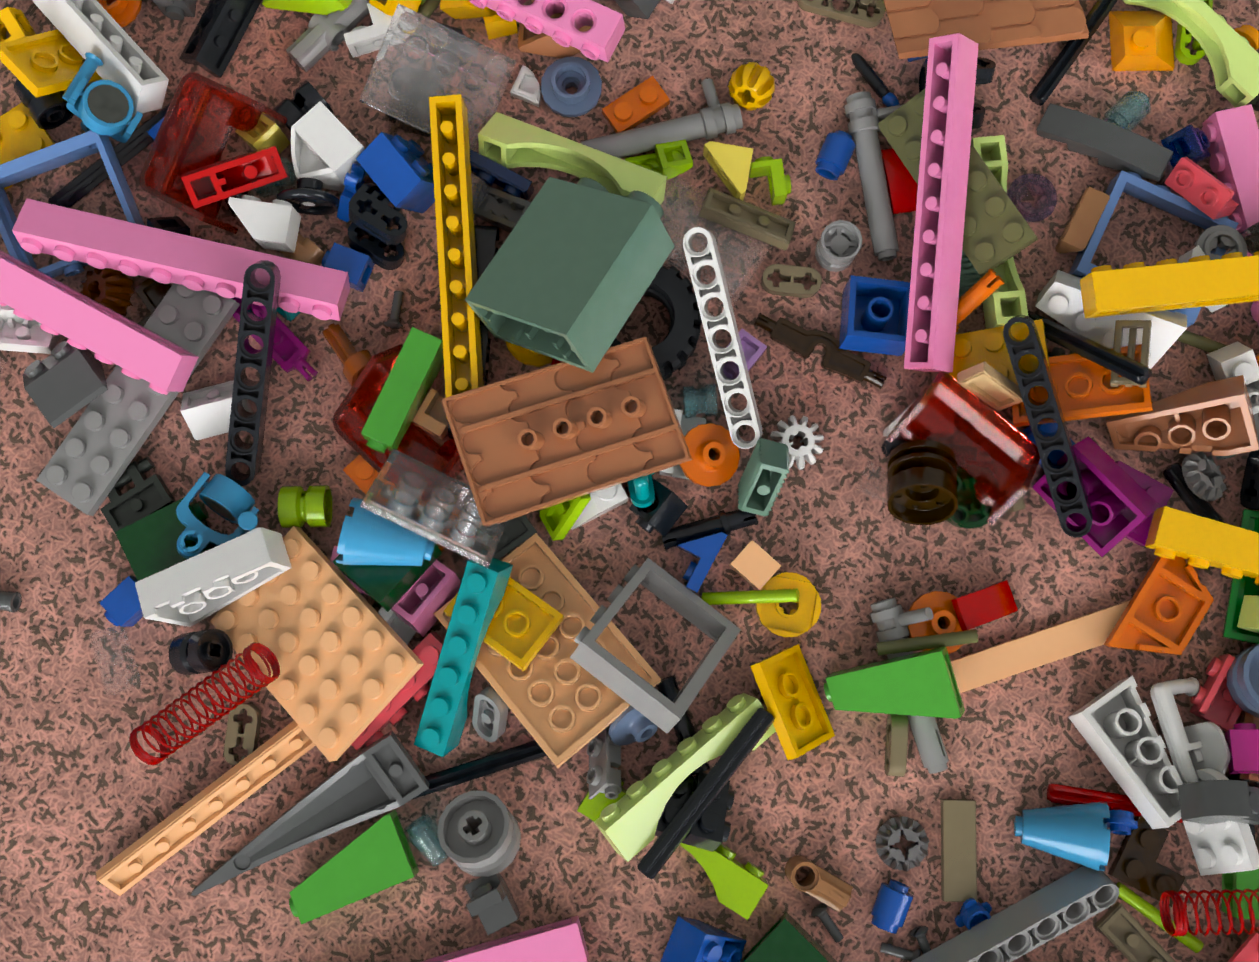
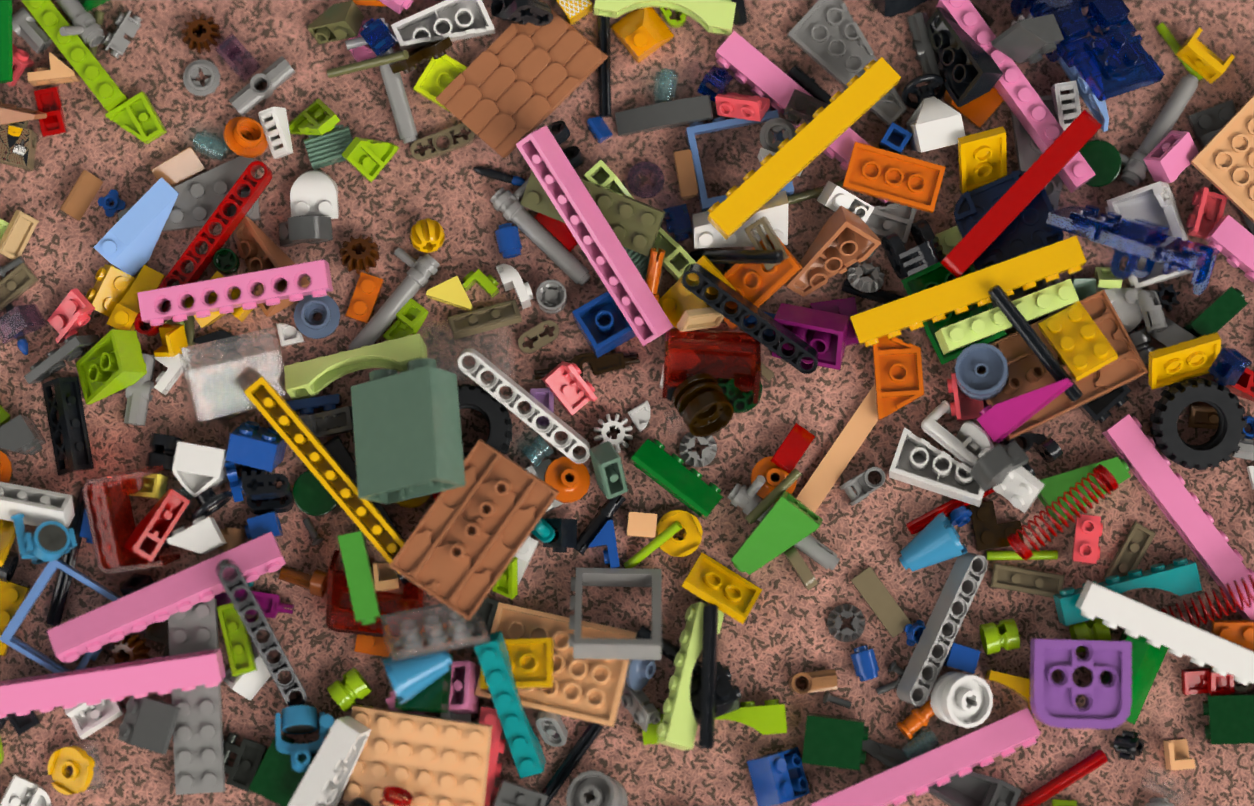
camera: 40 degrees left, 0 degrees up
none -> lime tile [217,603,257,677]
none -> dark green tile [293,470,338,516]
none -> reddish brown gear [339,234,380,275]
none -> white slope [496,264,534,309]
none -> coral bracket [542,361,598,416]
none -> blue slope [587,116,613,143]
none -> white tile [627,400,651,433]
none -> green slope [630,439,723,520]
none -> clear blue brick [663,204,693,242]
none -> light grey gear [679,432,717,467]
none -> light grey piece [839,467,885,506]

